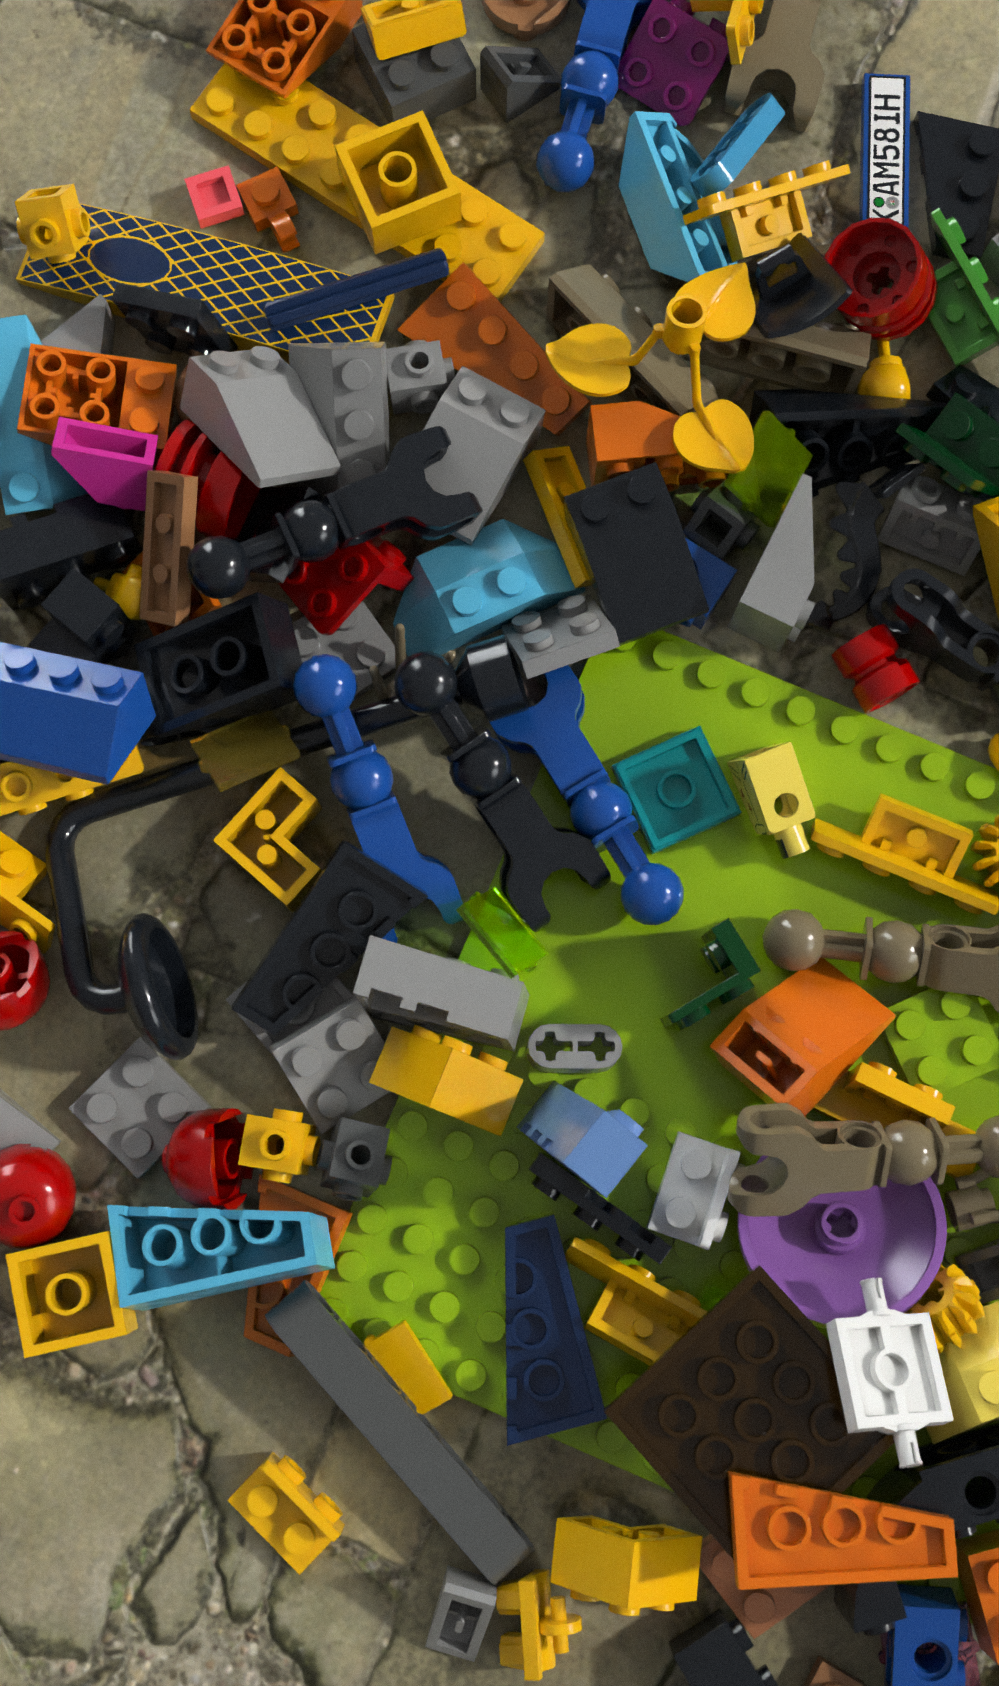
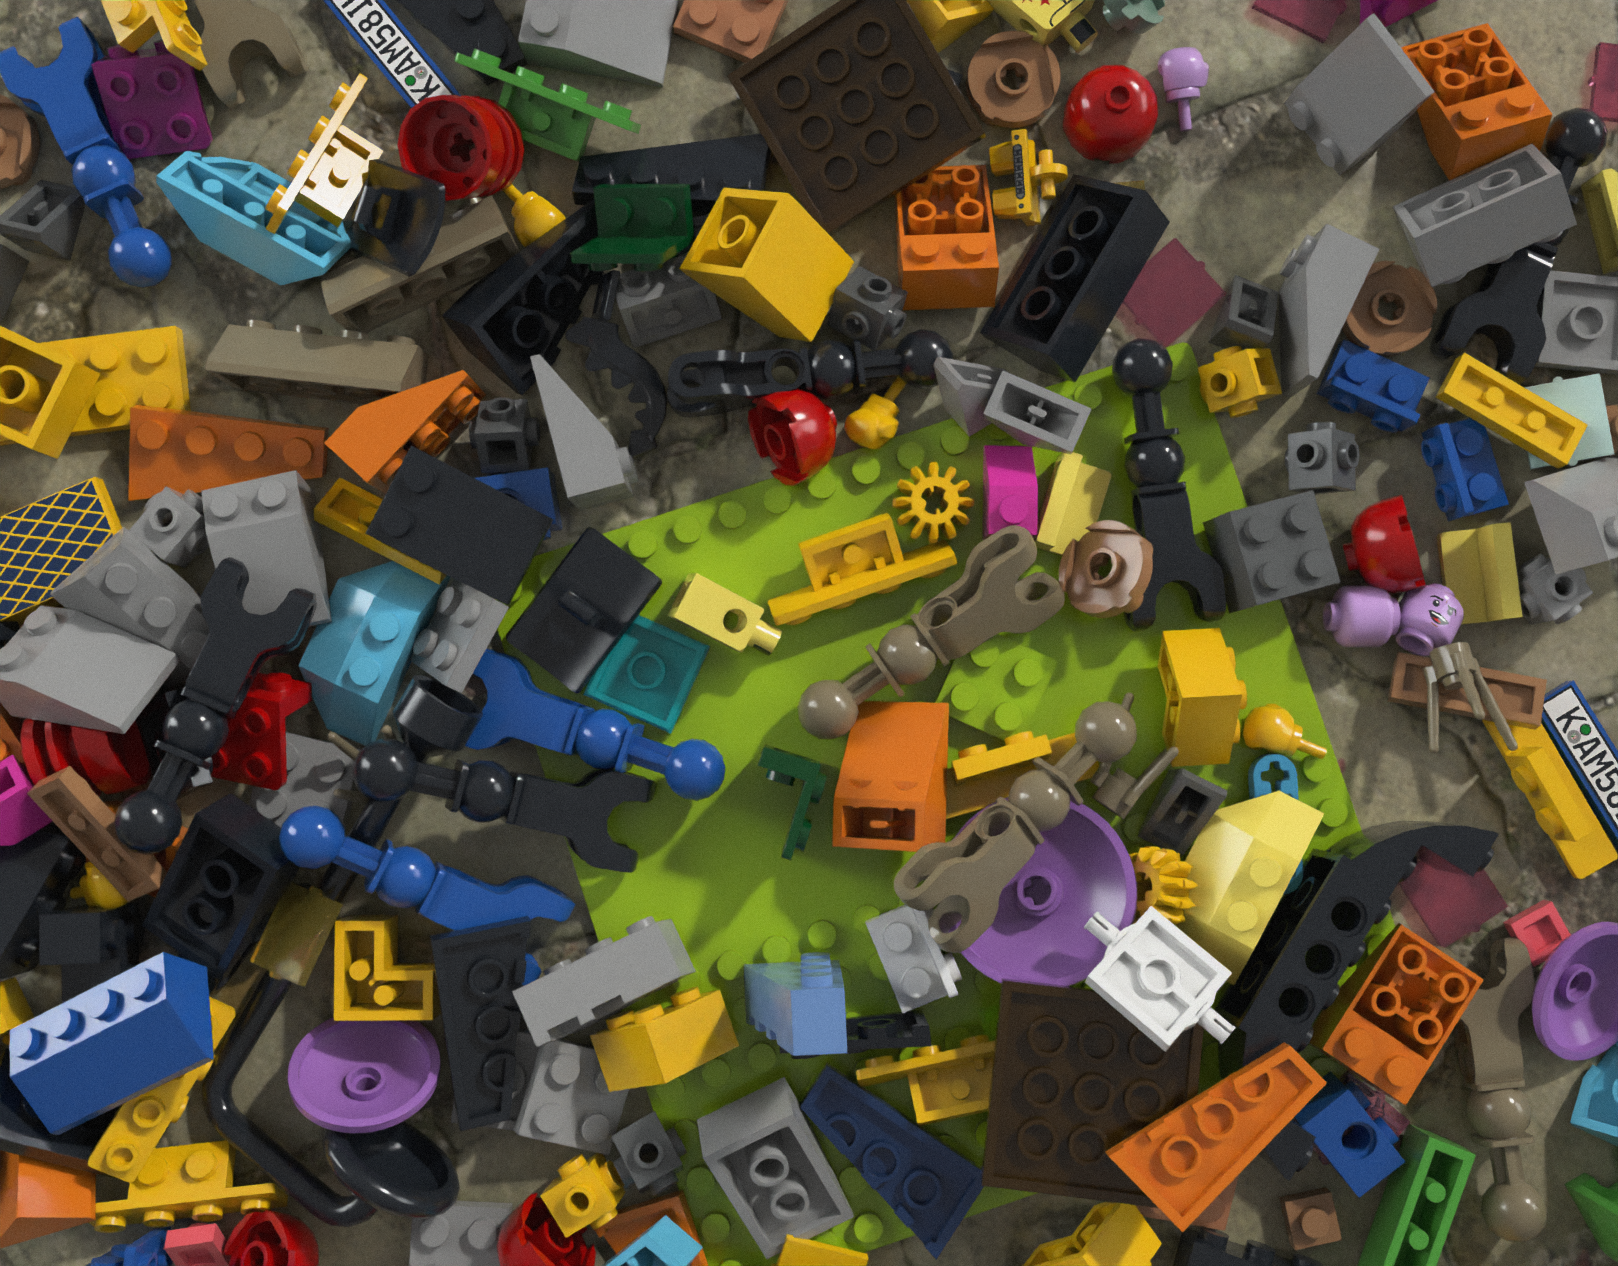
camera: 45 degrees left, 5 degrees up
dark blue axle [264,248,449,331] -> none
clear neon green piece [456,887,549,979] -> none
light grey beam [526,1024,622,1073] -> none
yellow plant [545,262,756,474] -> none
dark azure beam [690,93,785,197] -> none
clear neon green piece [724,411,813,528] -> none
red wheel [831,623,920,714] -> none
none -> medium lavender dish [288,1017,441,1133]
none -> black shield [506,527,662,693]
none -> light grey slope [697,1077,854,1259]
none -> red cylinder [748,388,837,486]

